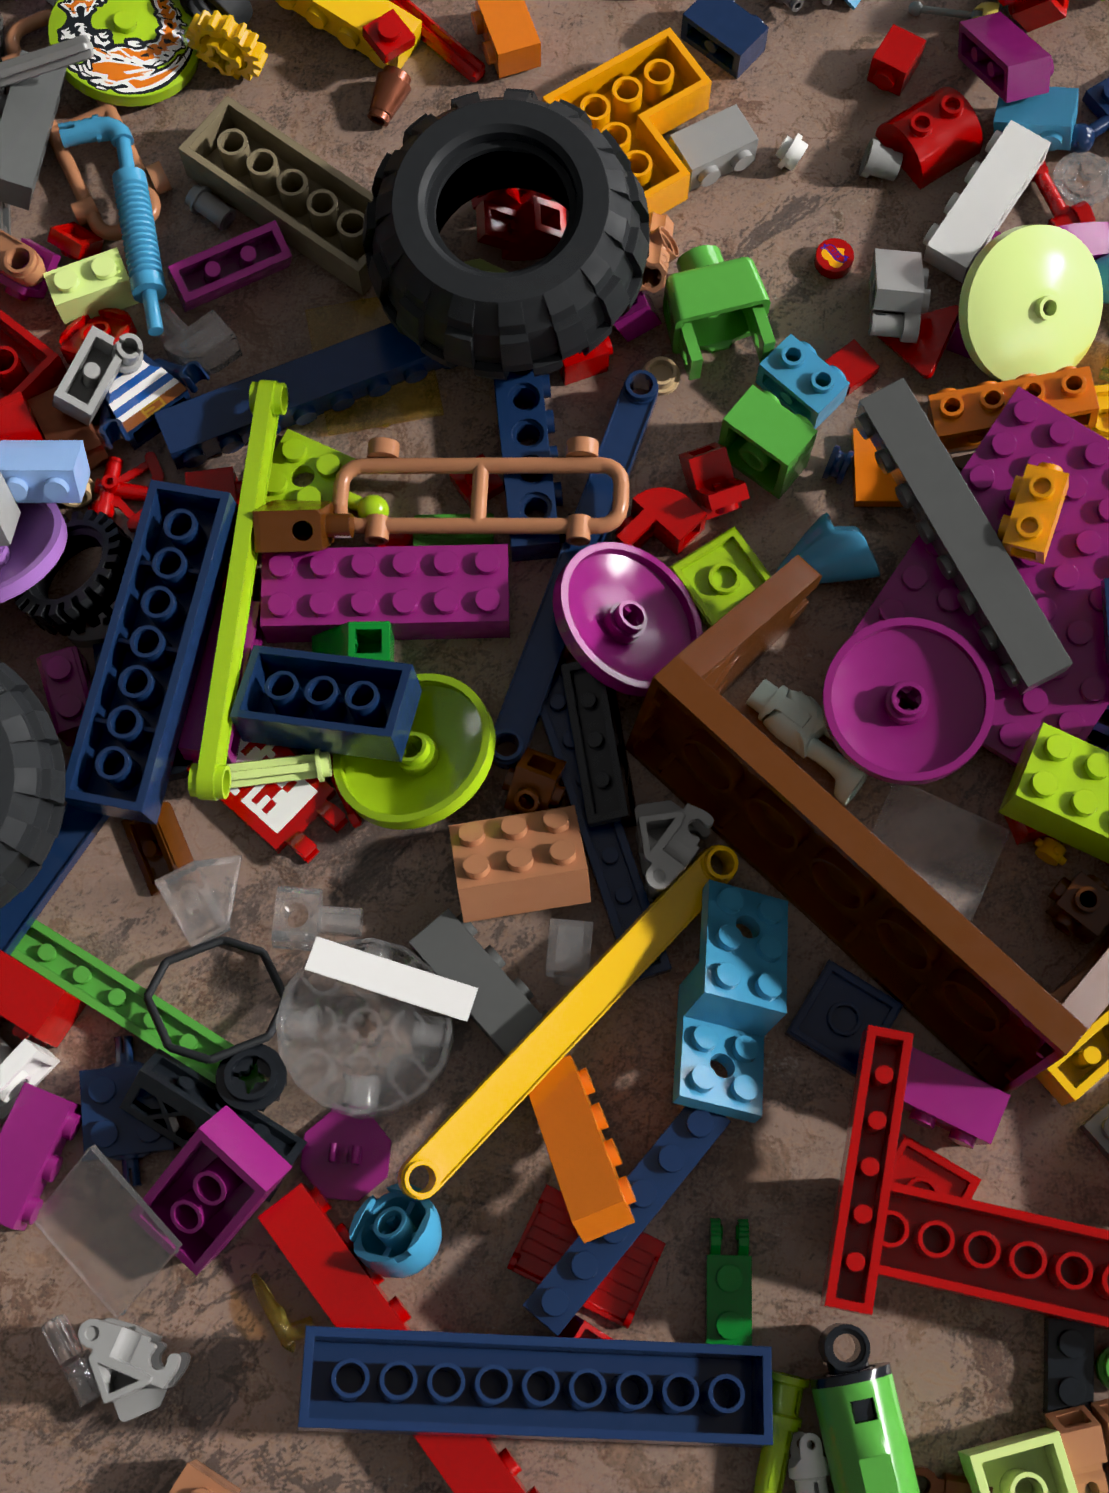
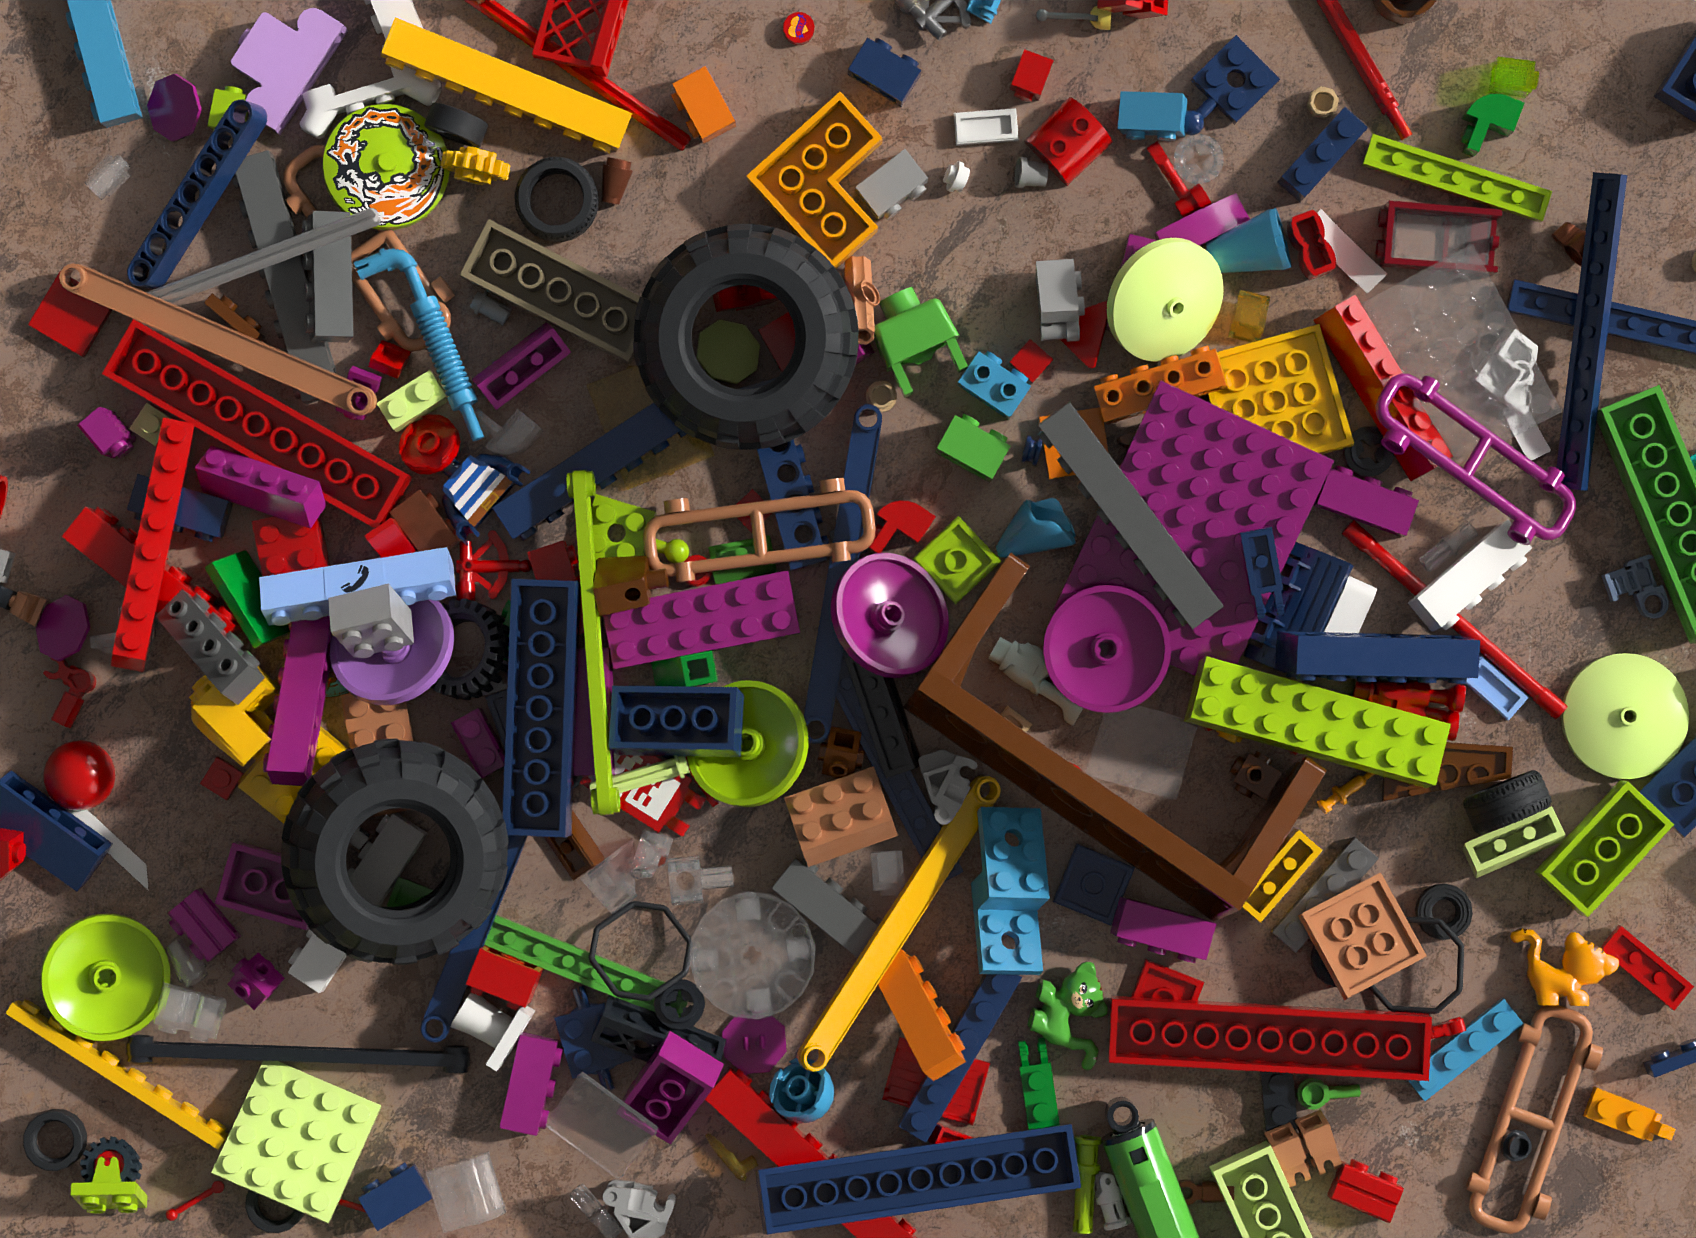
camera: 10 degrees left, 15 degrees up
light grey hinge [52,325,144,426] -> none
white sticker [305,936,478,1022] -> none
red plate [362,9,416,64] -> none
red brick [678,442,750,520] -> none
red tile [814,238,854,279] -> none
red brick [820,1025,914,1316] -> none
white brick [923,120,1051,283] -> none
magenta brick [958,12,1054,103] -> none
light orange brick [997,462,1069,564] -> none
none -> black tyre [514,157,599,242]
none -> clear rock [630,829,674,880]
none -> white tile [954,108,1019,146]
none -> bright green animal [1027,961,1108,1071]

